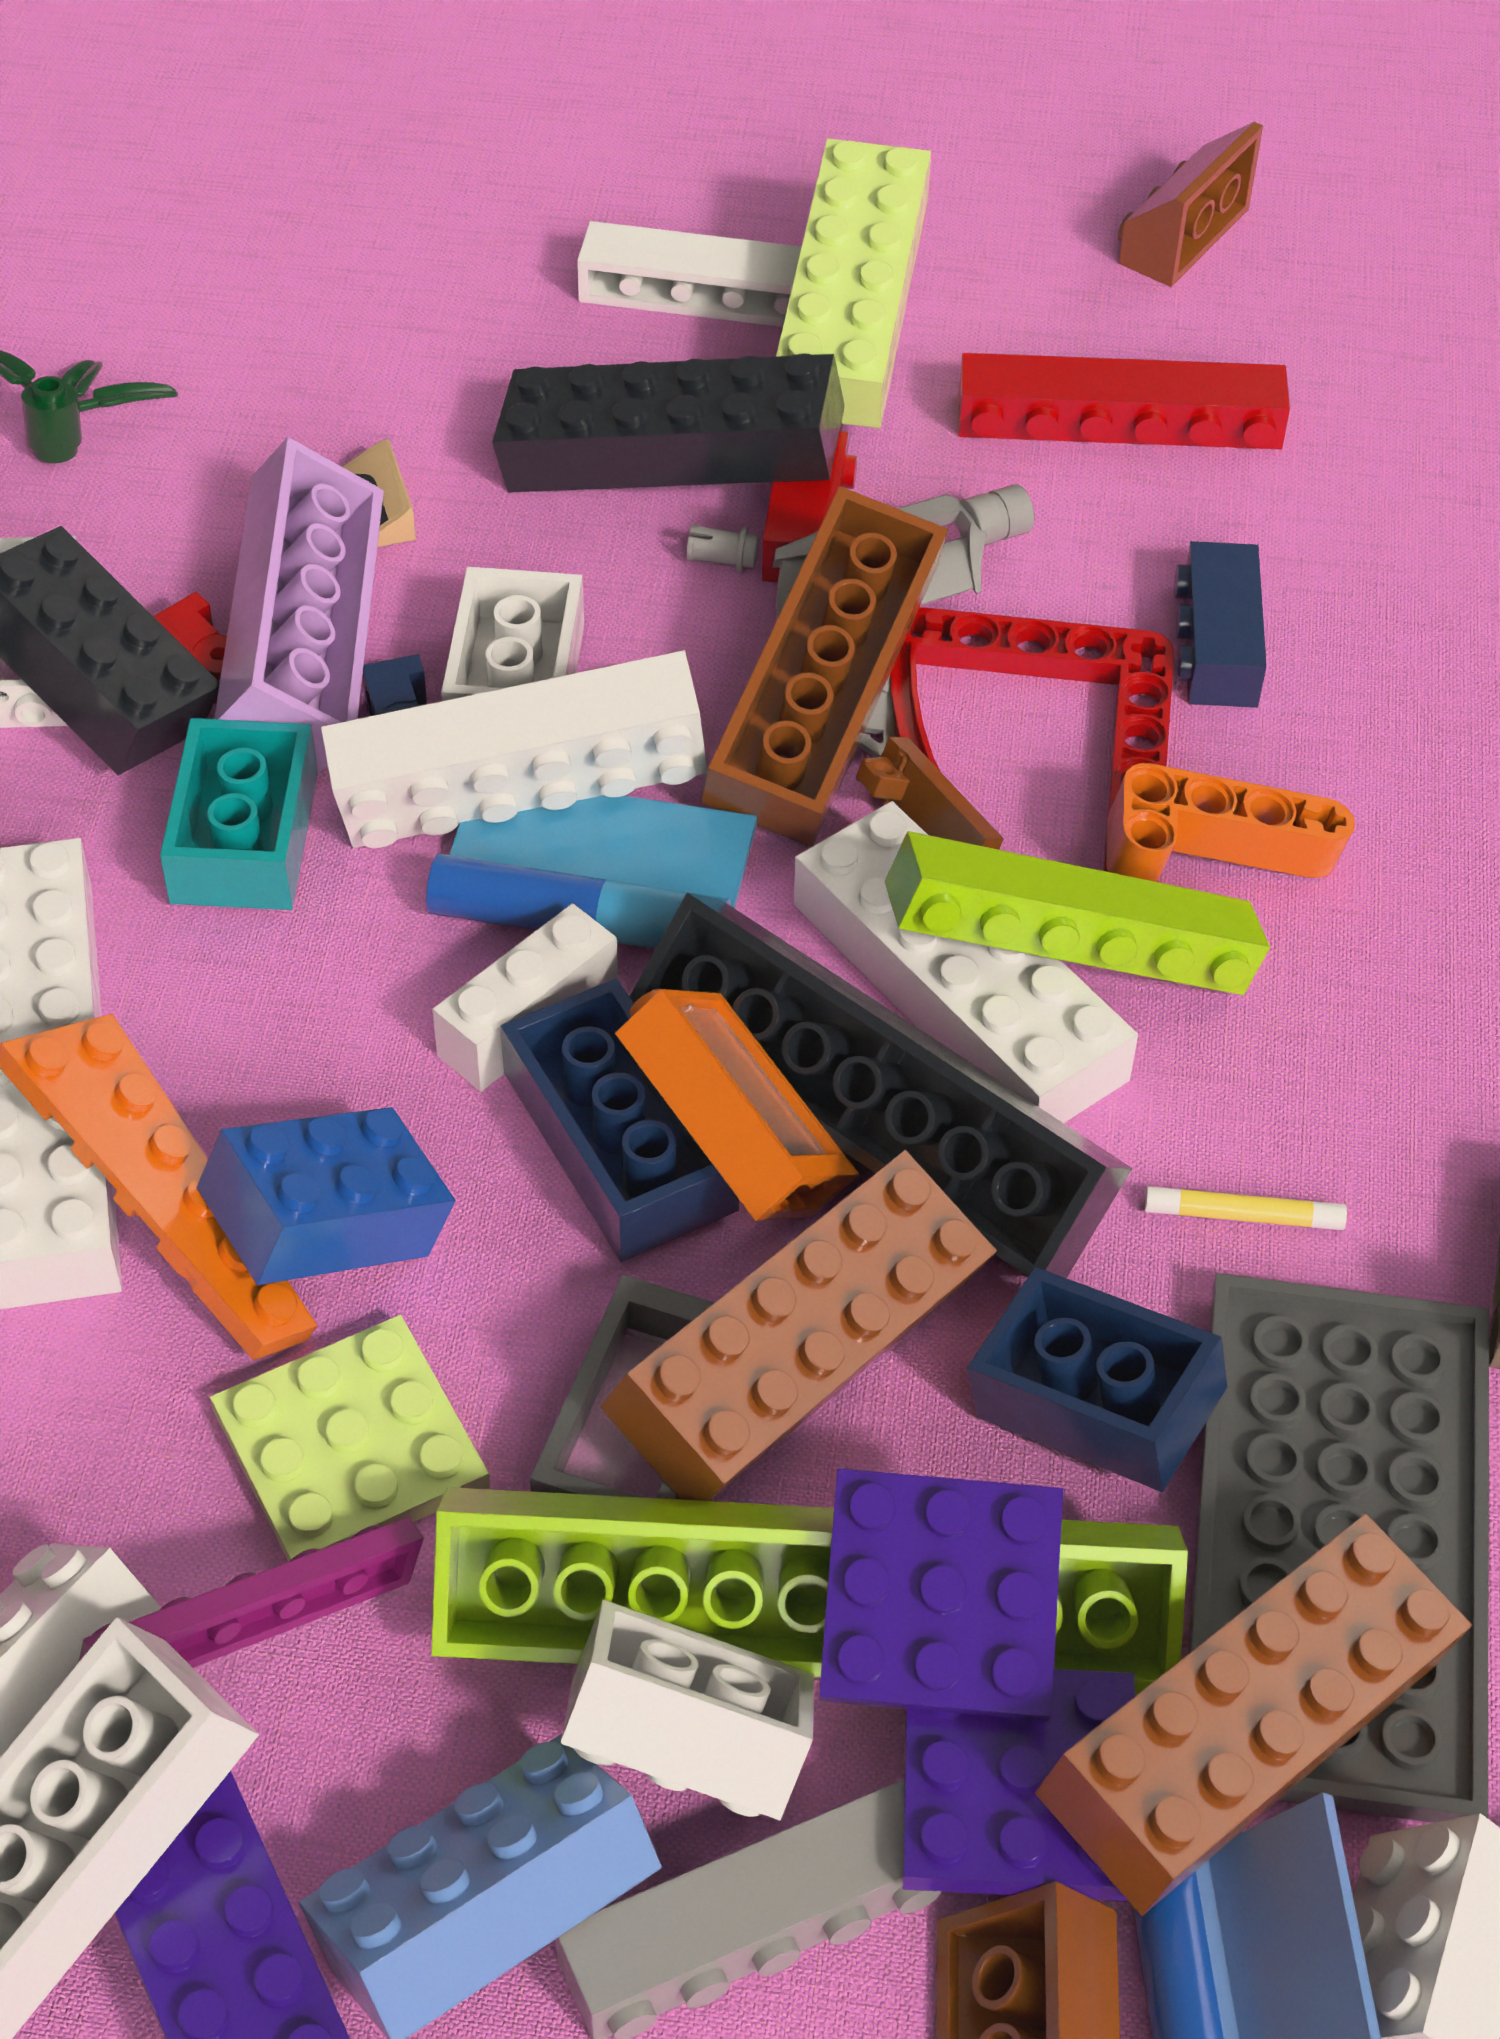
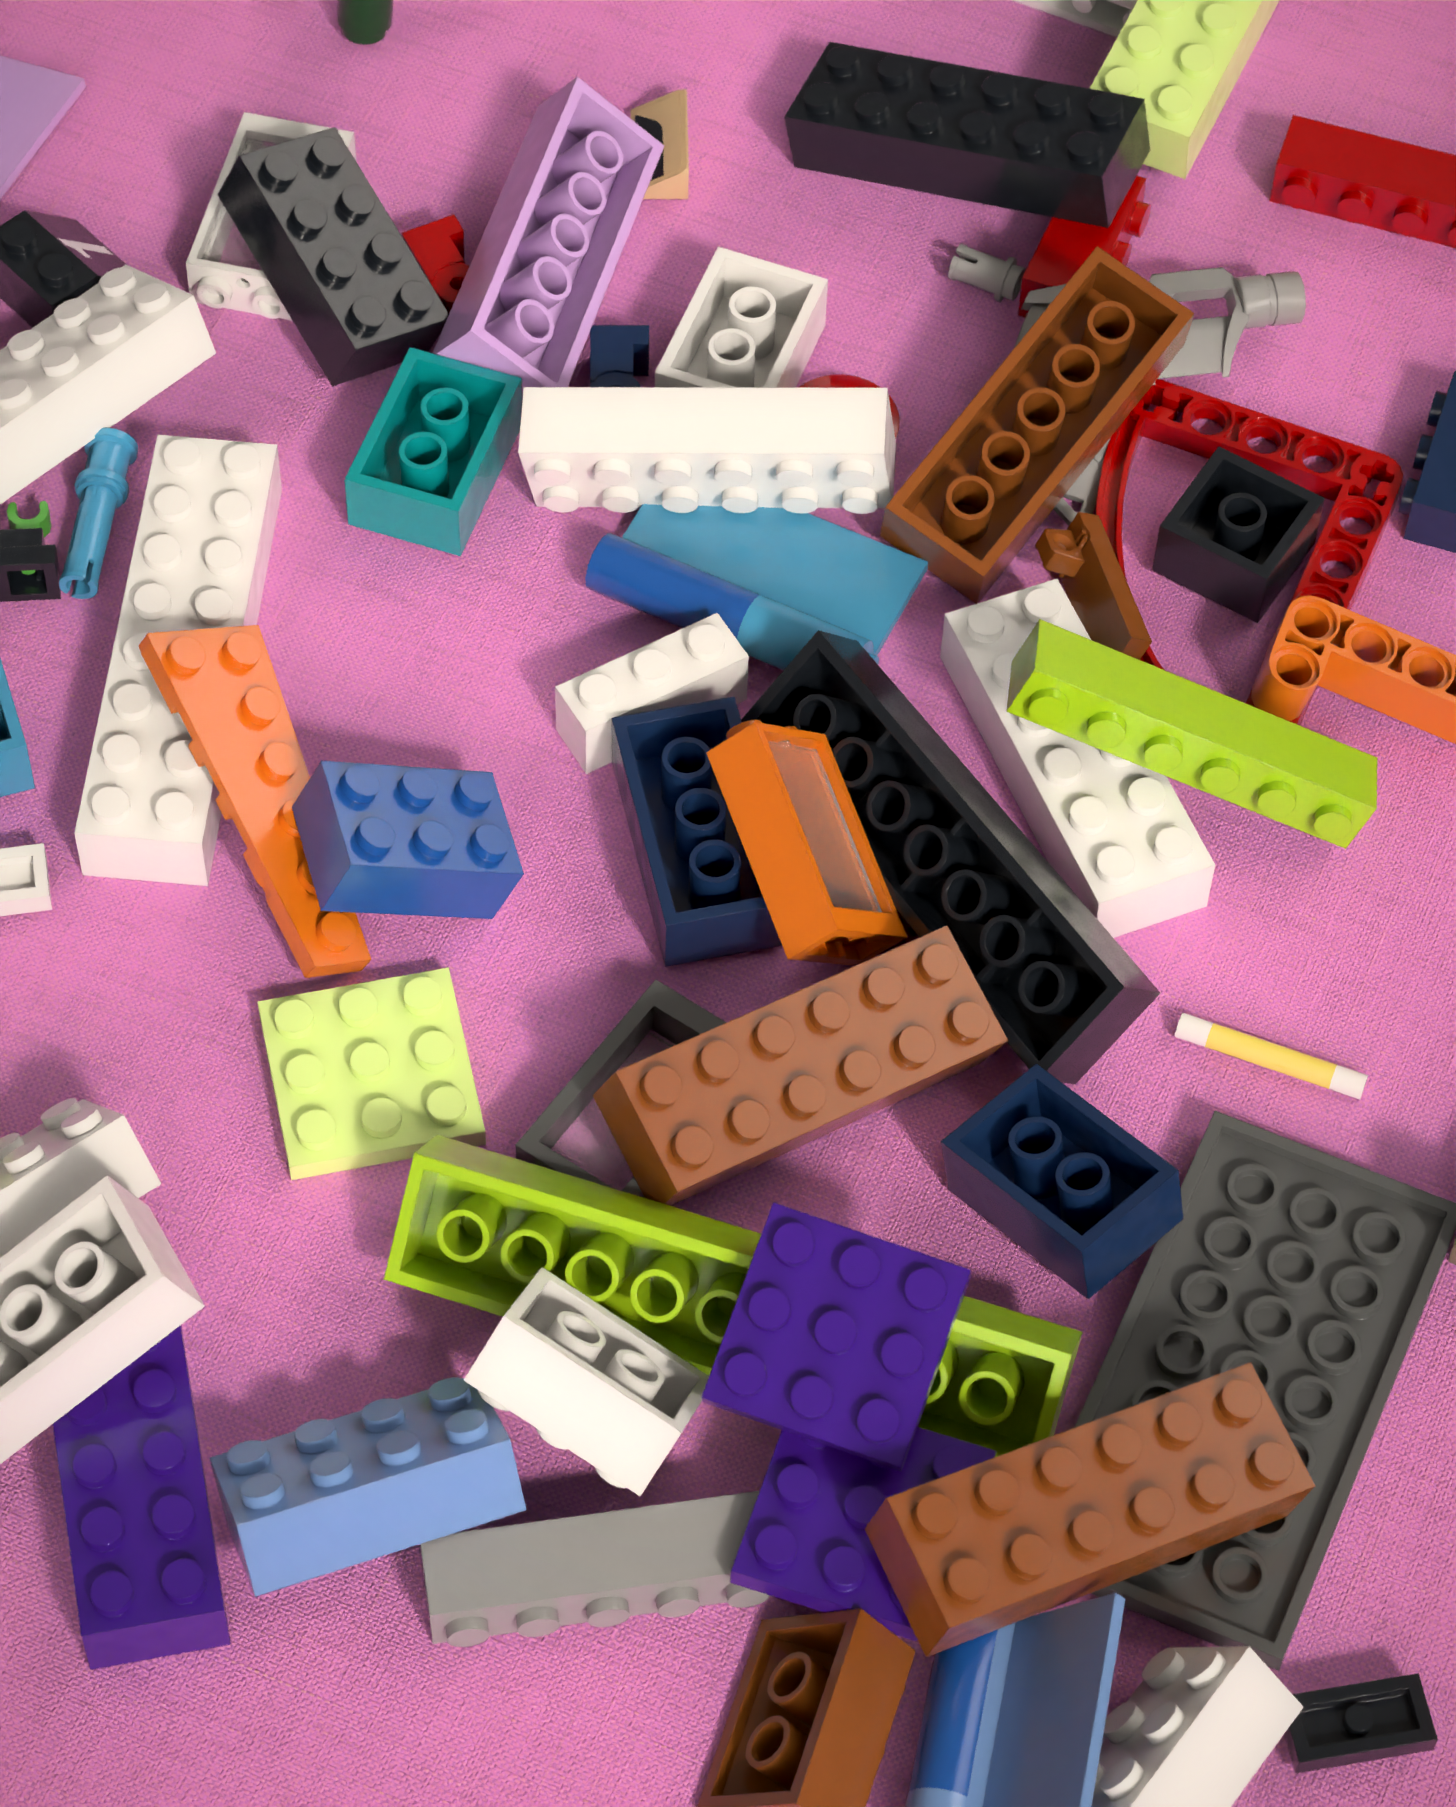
camera: 15 degrees right, 5 degrees up
magenta plate [78,1517,424,1668] -> none
none -> black brick [1152,446,1325,623]

